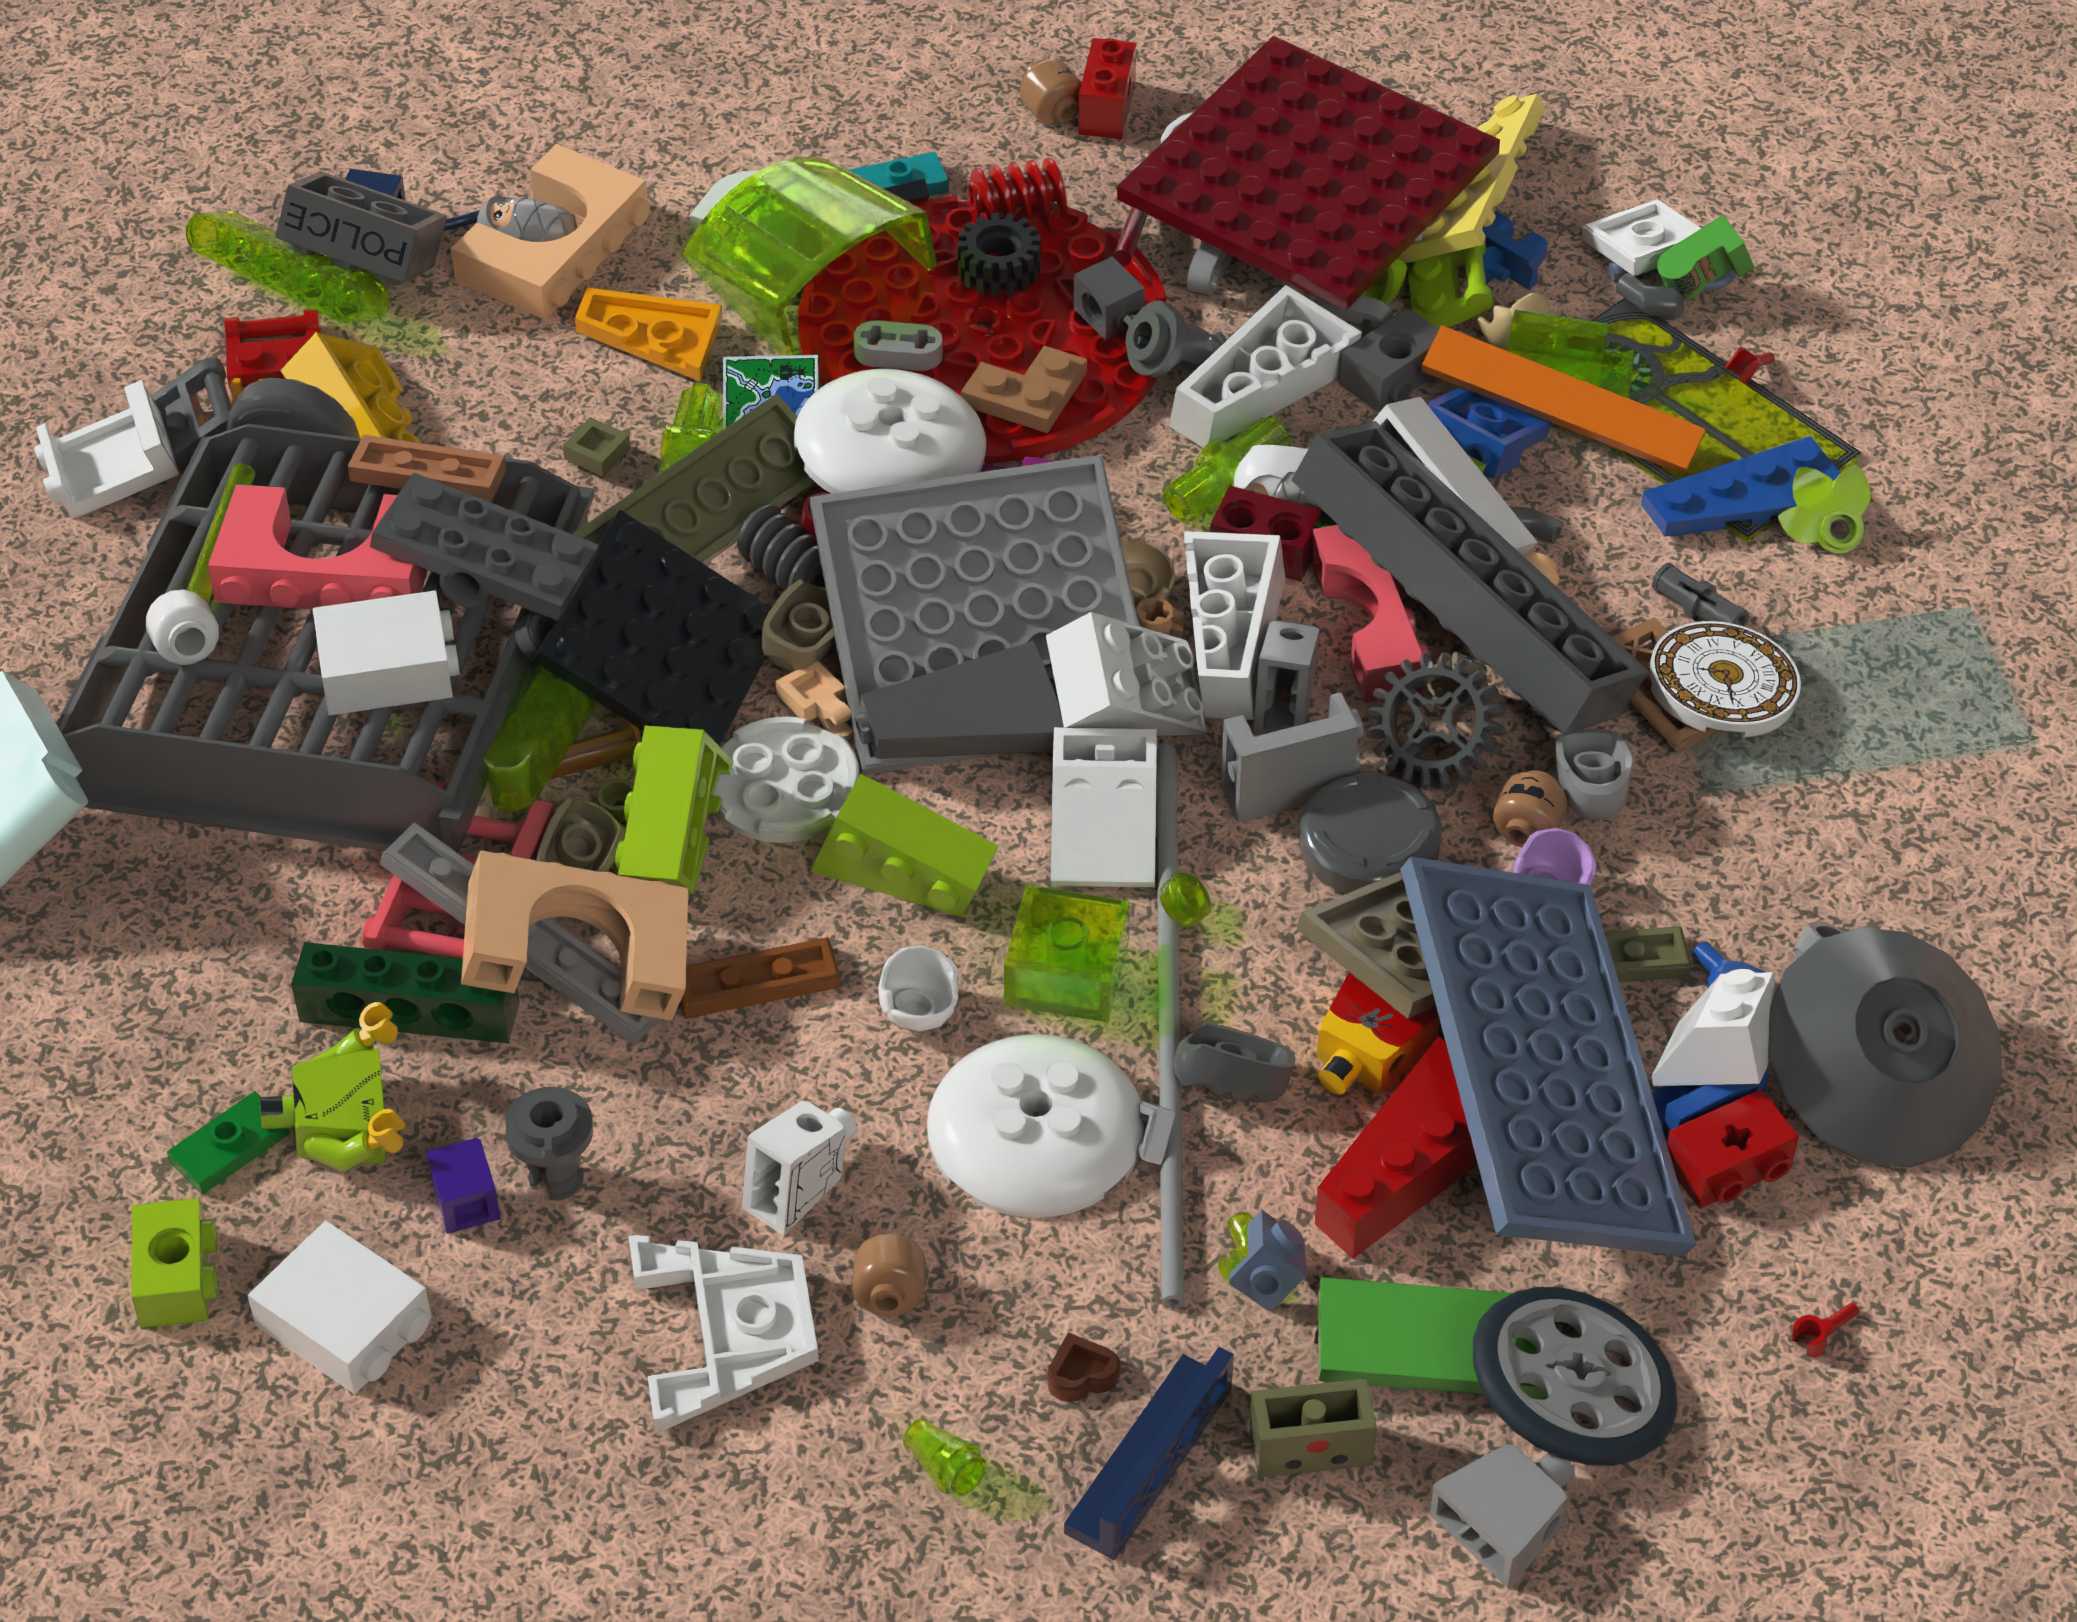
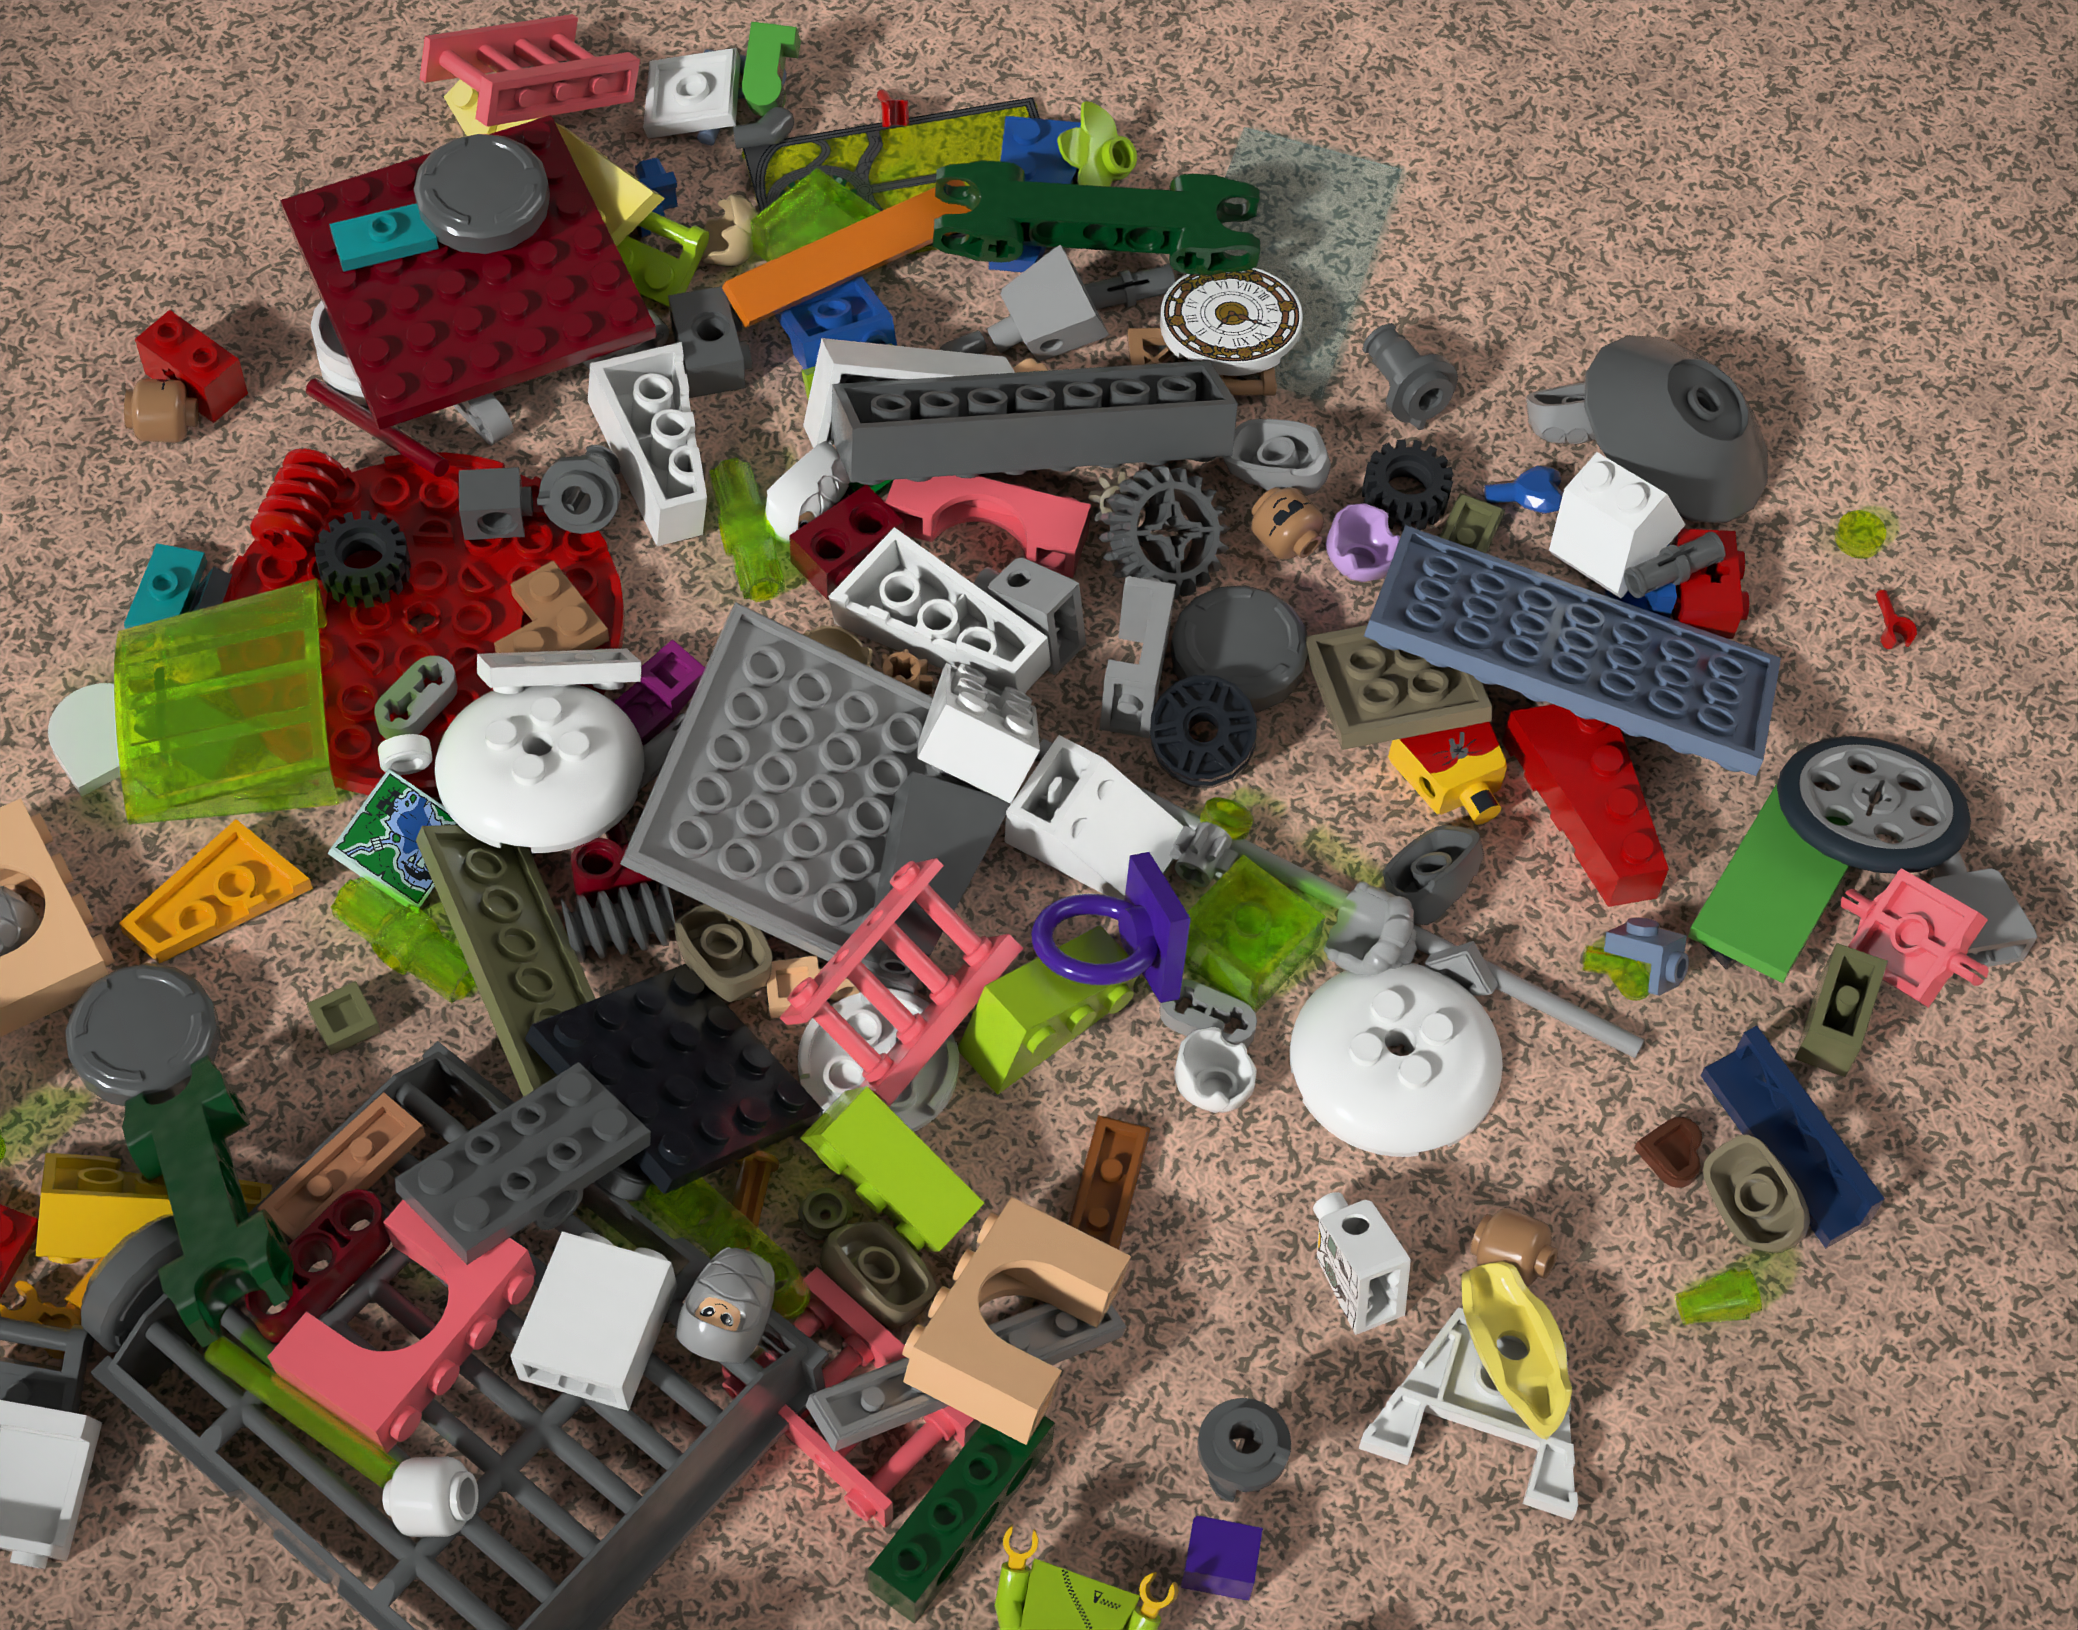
camera: 65 degrees left, 10 degrees up
none -> dark grey piece [65,963,221,1106]
none -> dark green piece [122,1055,294,1348]
none -> dark red beam [245,1189,391,1343]
none -> teal plate [329,203,439,272]
none -> white tile [378,734,433,775]
none -> dark grey piece [414,134,550,254]
none -> coral fence [420,14,640,127]
none -> white plate [477,648,641,694]
none -> light grey piece [674,1247,775,1364]
none -> coral fence [780,858,1023,1106]
none -> dark green piece [933,160,1260,275]
none -> light grey torso [987,245,1109,361]
none -> dark purple tile [1031,852,1191,1003]
none -> black wheel [1150,675,1257,788]
none -> light grey beam [1159,979,1257,1048]
none -> light grey gear [1169,822,1238,887]
none -> light grey hair [1323,881,1417,975]
none -> dark grey piece [1362,323,1458,430]
none -> black tyre [1362,439,1453,532]
none -> light yellow piece [1461,1261,1572,1440]
none -> dark grey pin [1624,532,1725,598]
none -> dark tan piece [1703,1135,1810,1253]
none -> clear neon green tile [1835,510,1886,559]
none -> coral plate [1840,868,1989,1008]

